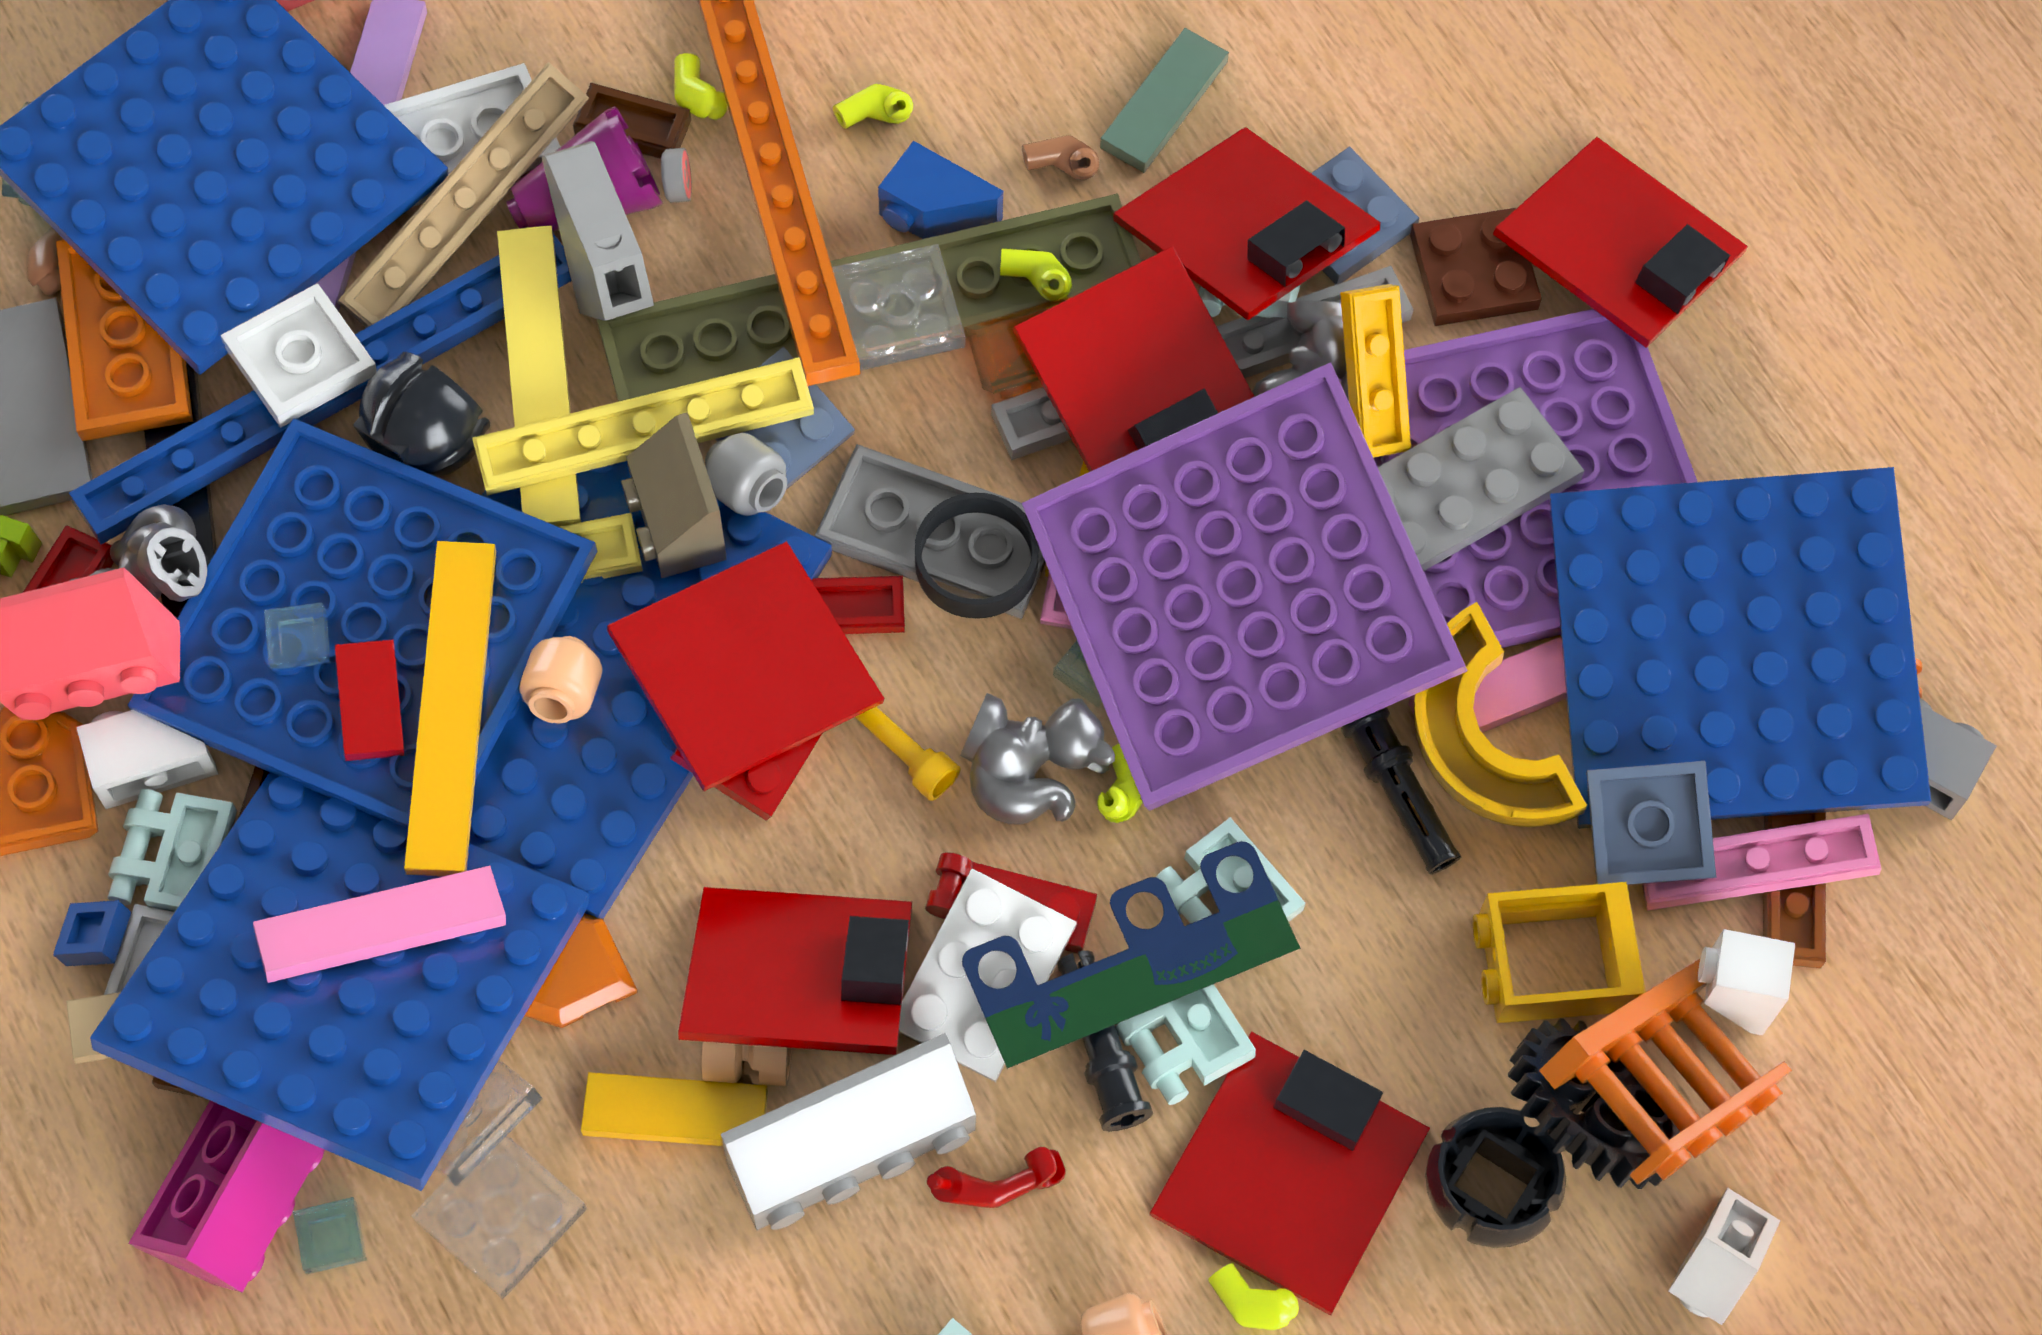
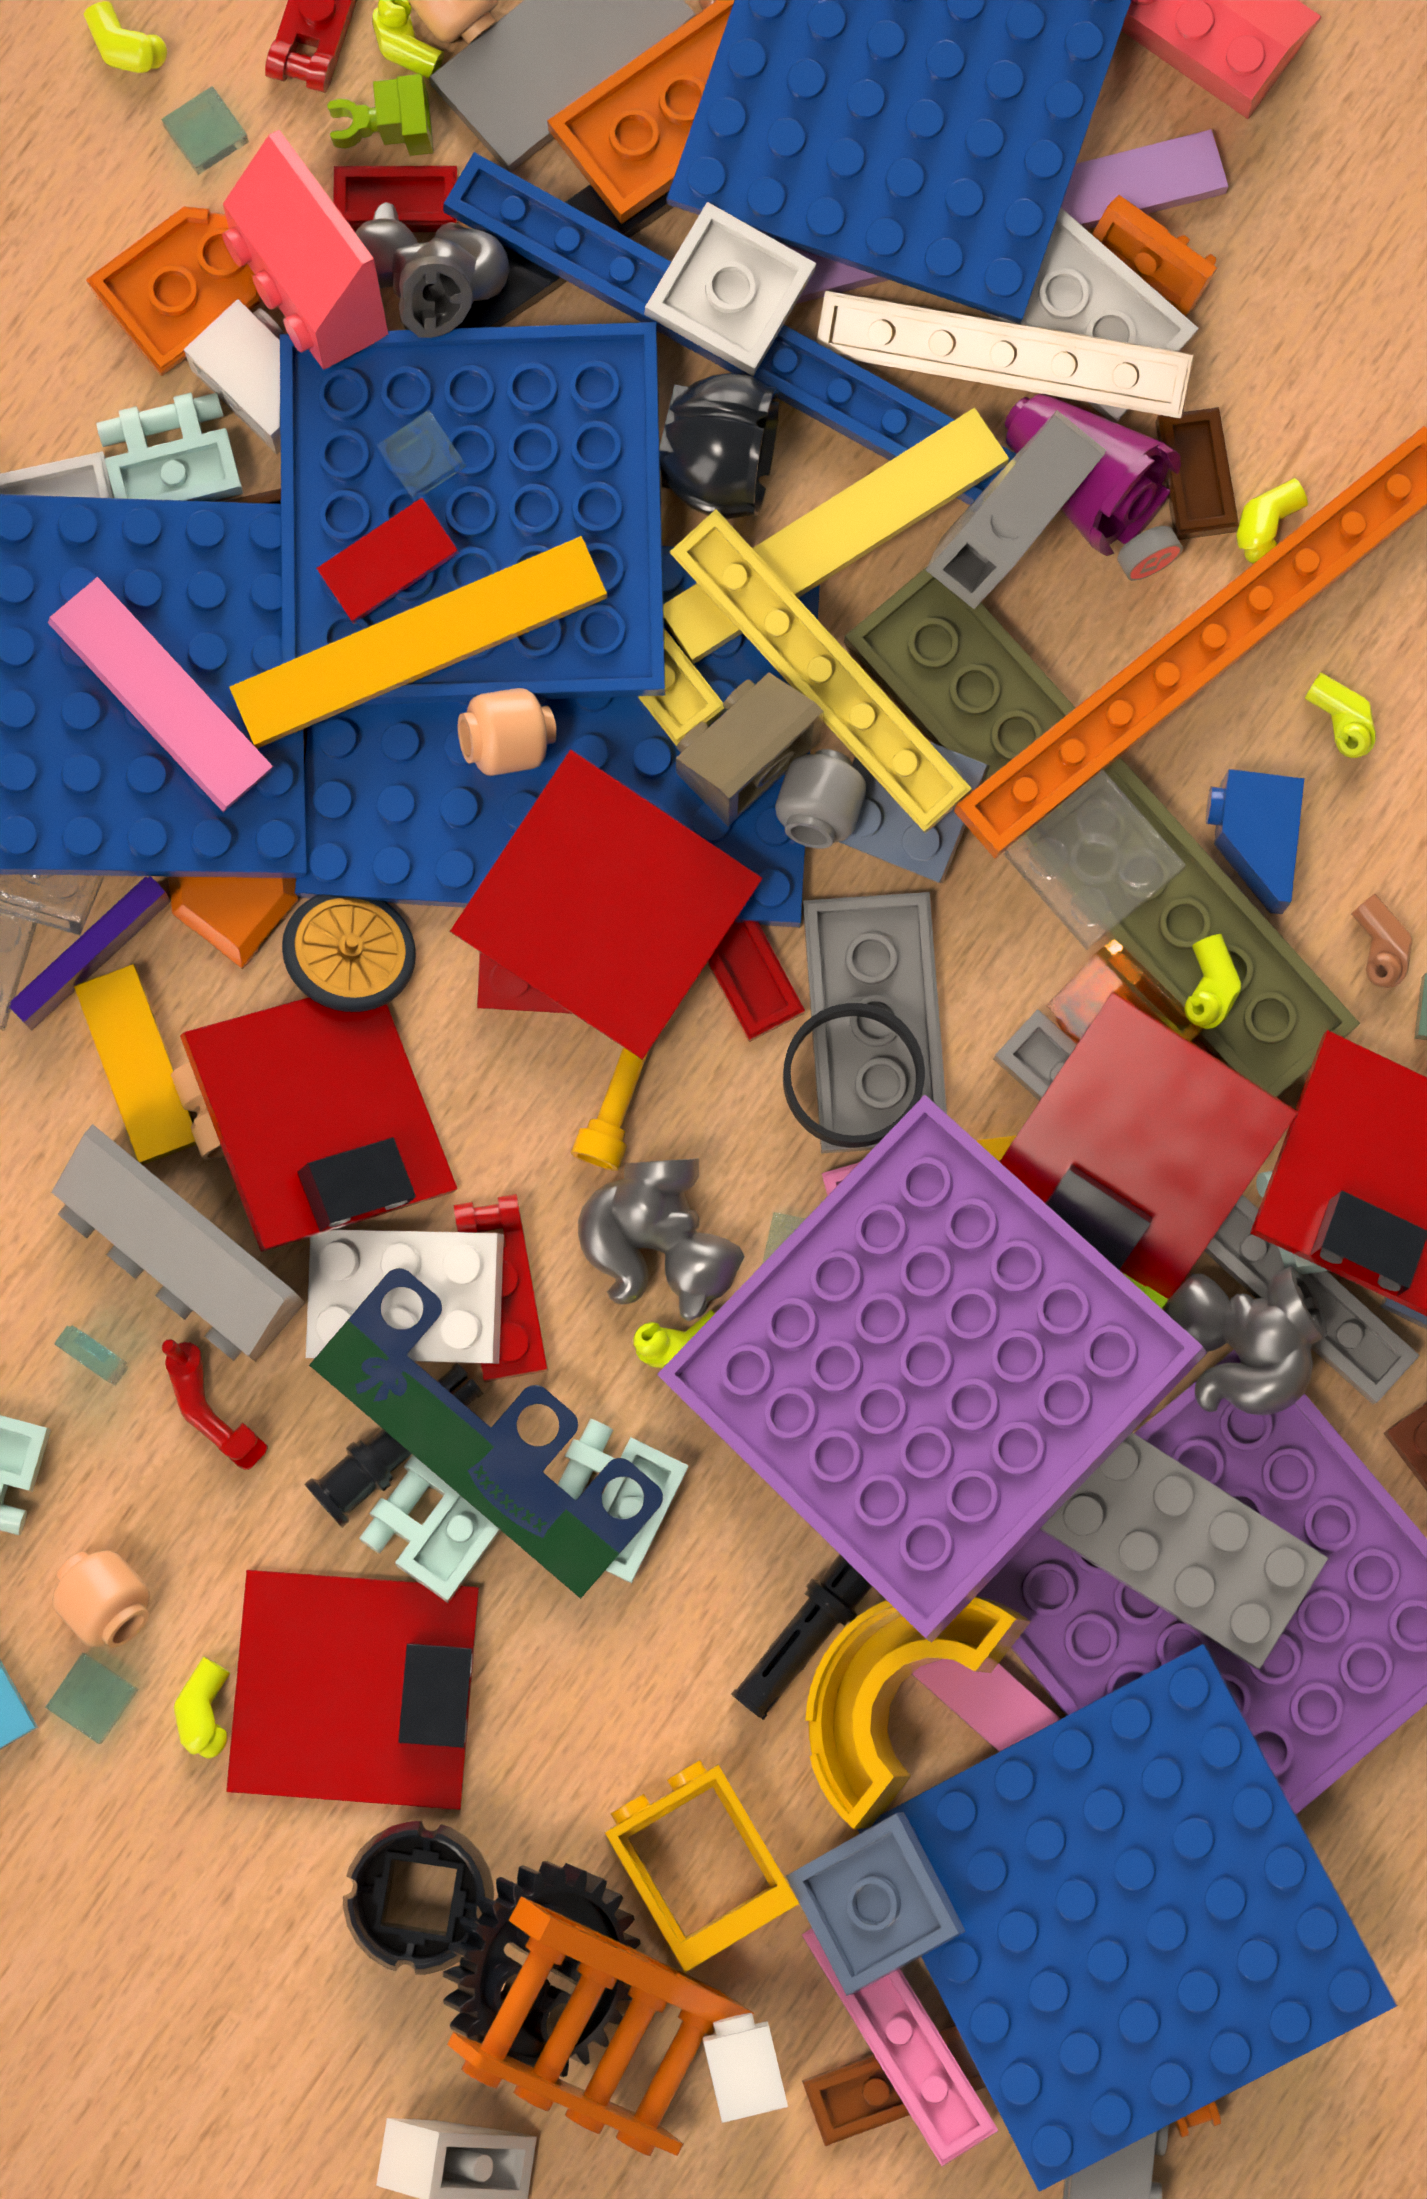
camera: 65 degrees right, 15 degrees up
blue plate [53,900,131,966] -> none
yellow tile [1340,284,1411,458] -> none
none -> dark purple tile [9,876,171,1031]
none -> clear light blue tile [54,1325,129,1386]
none -> wheel [282,894,416,1012]
none -> orange plate [1092,195,1217,317]

